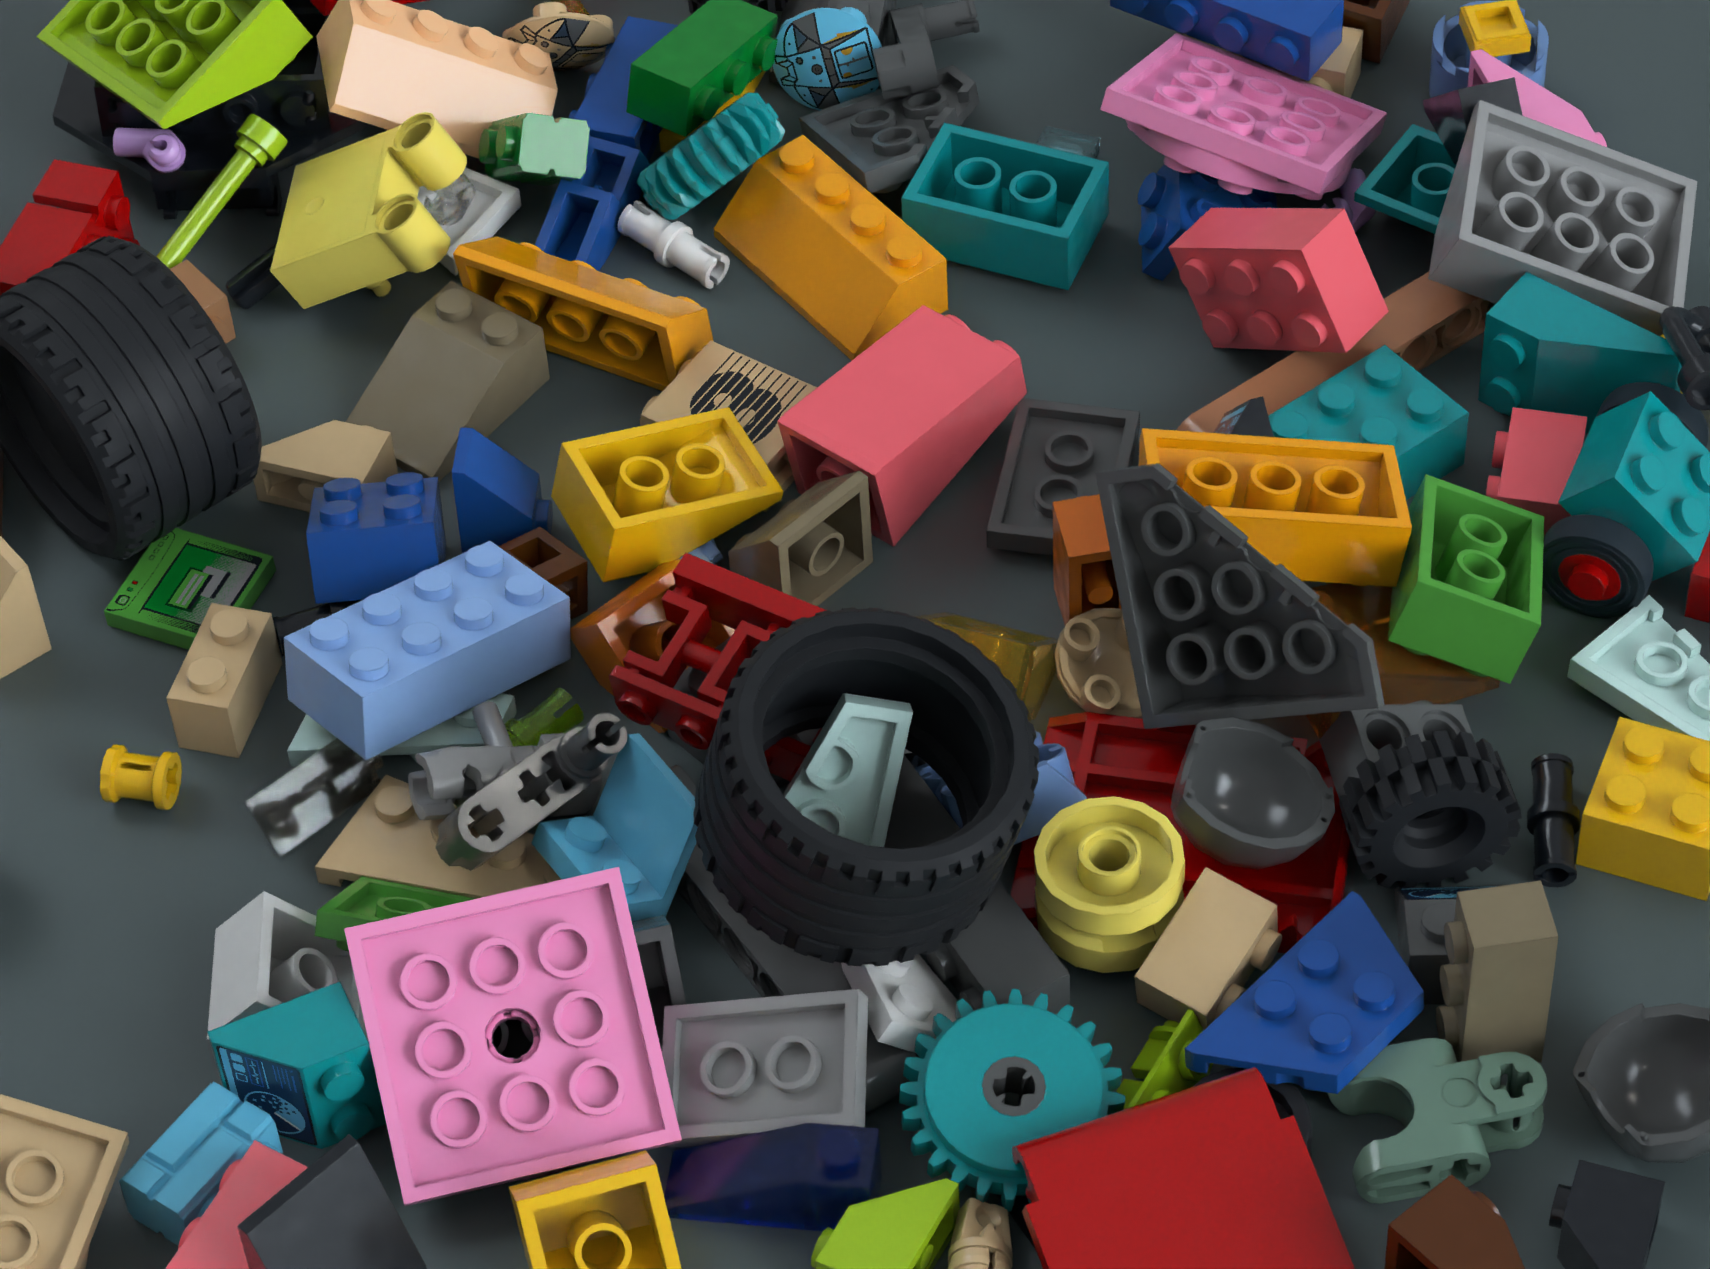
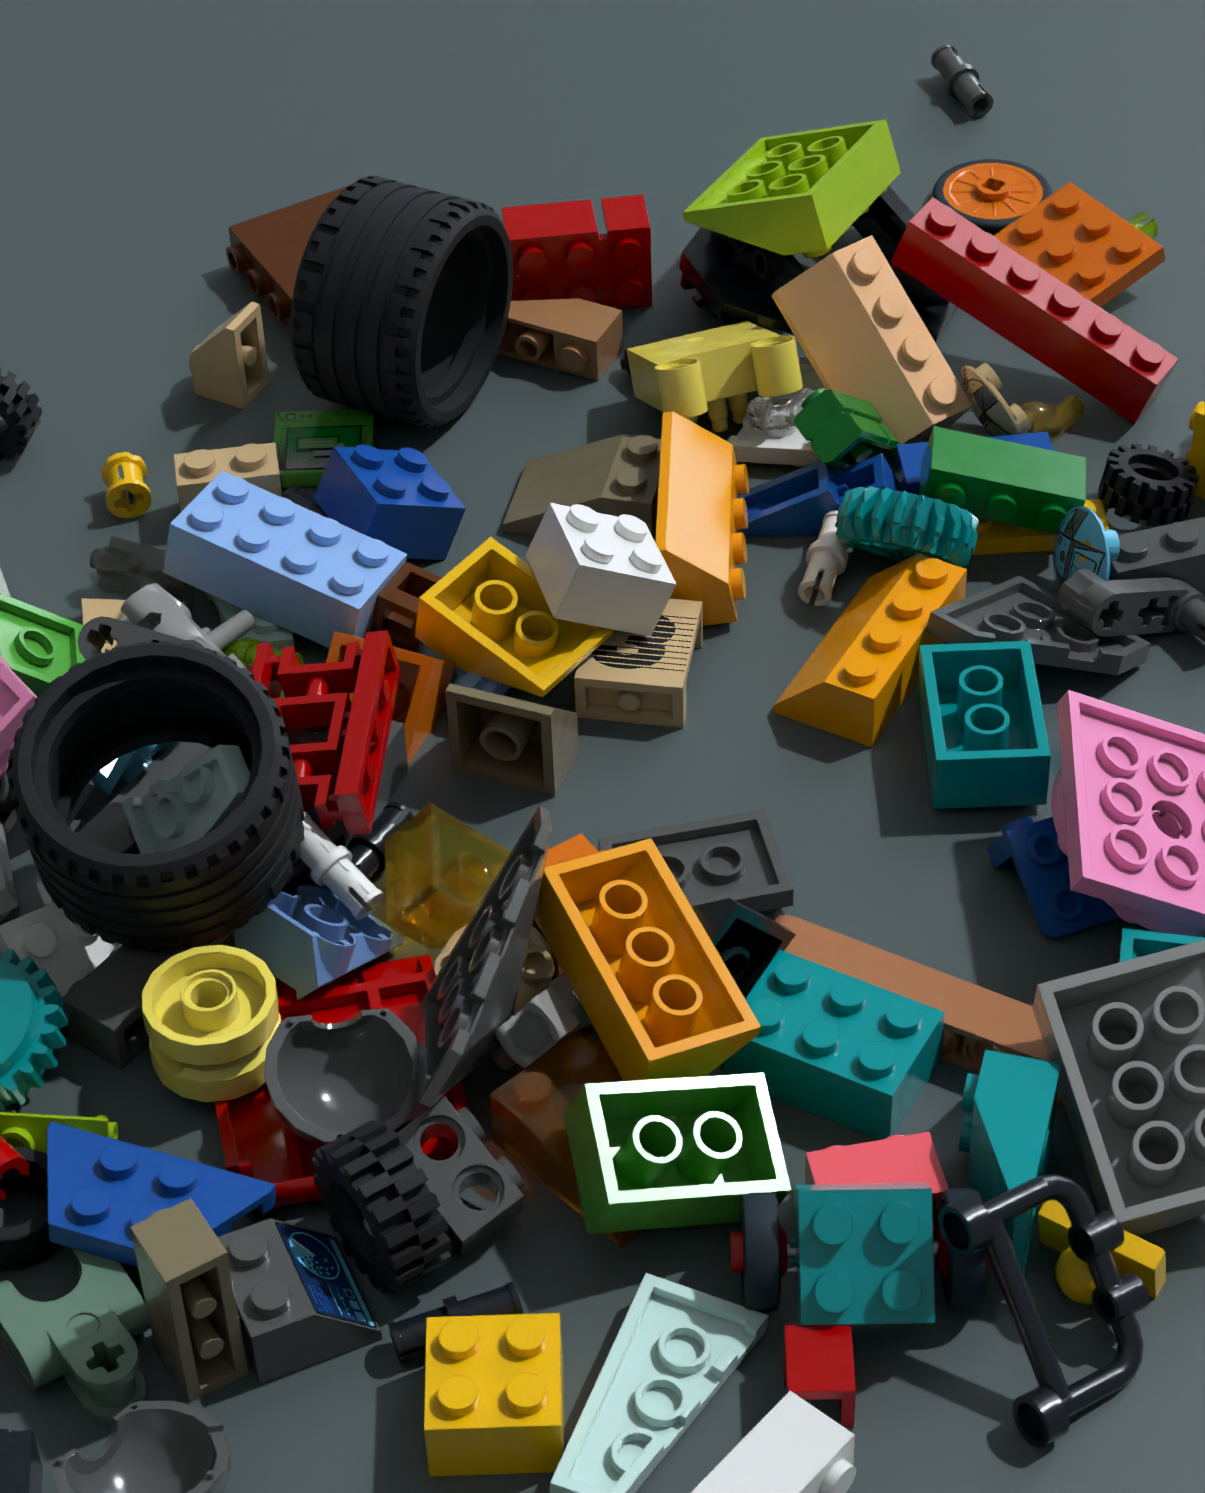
camera: 65 degrees right, 5 degrees down
lavender arm [113,127,186,173] -> none
lime piece [156,114,288,269] -> none
tan slope [253,420,398,512] -> none
blue slope [452,428,553,553] -> none
coral slope [777,305,1027,547] -> none
tan brick [1134,867,1283,1030] -> none
coral brick [1168,208,1389,353] -> none
none -> white brick [525,503,676,636]

